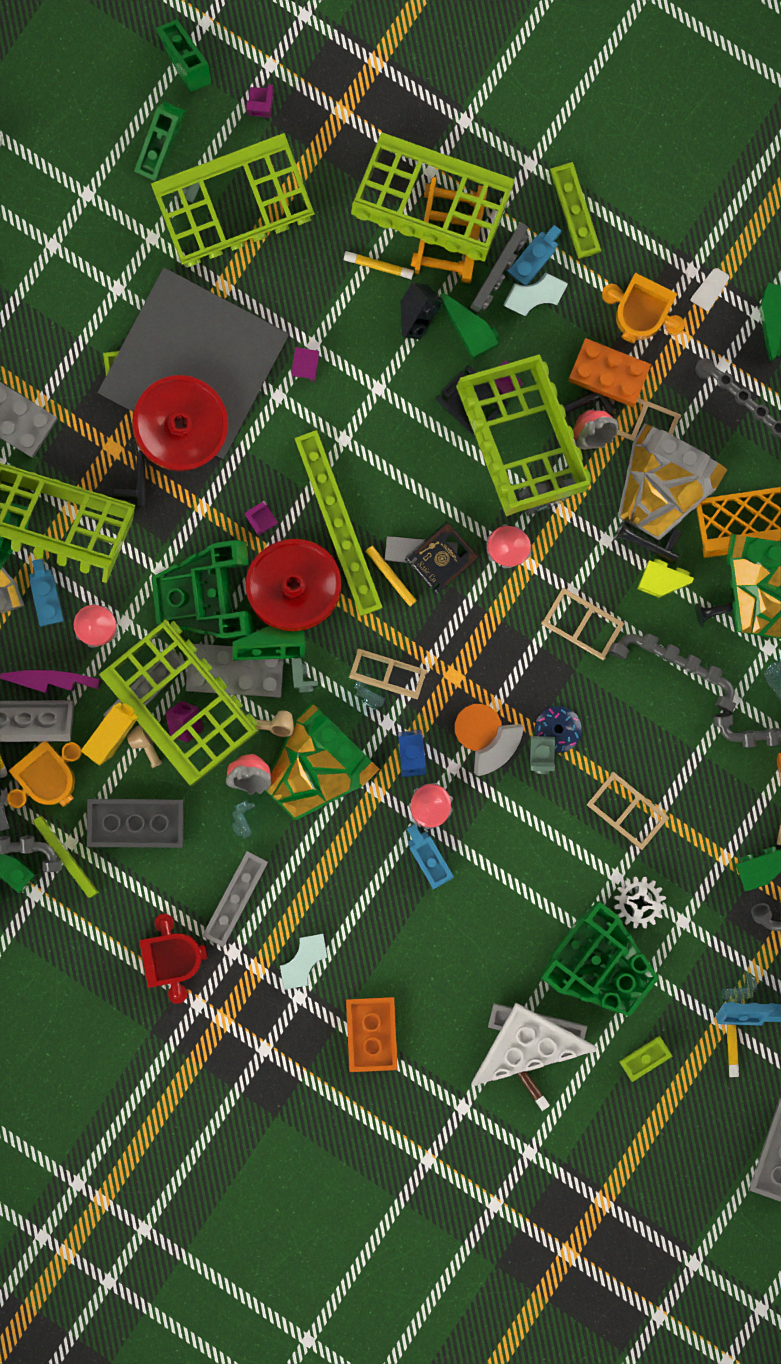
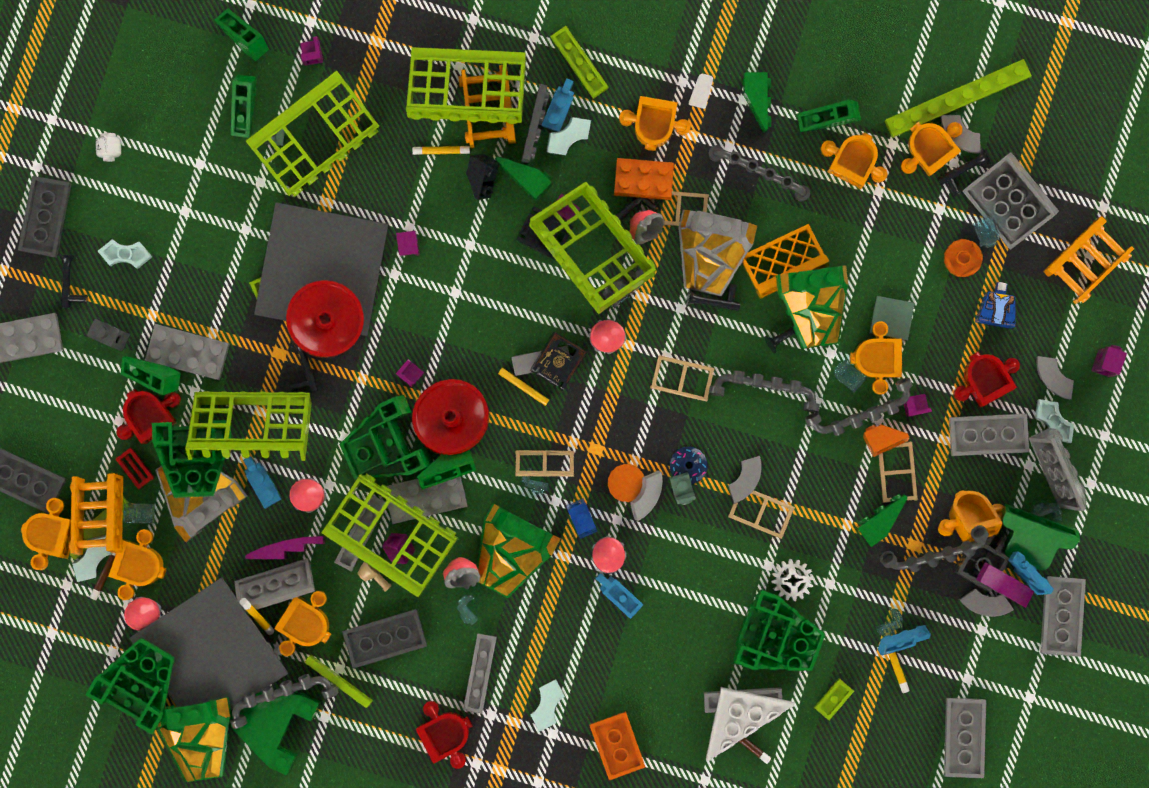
camera: 15 degrees left, 0 degrees up
yellow slope [81,702,138,766] -> none
tan bar [254,710,294,737] -> none
sand green bracket [292,658,318,693] -> none
lime plate [295,430,383,617] -> none
neon yellow slope [637,559,694,598] -> none
none -> light grey tile [728,456,761,504]

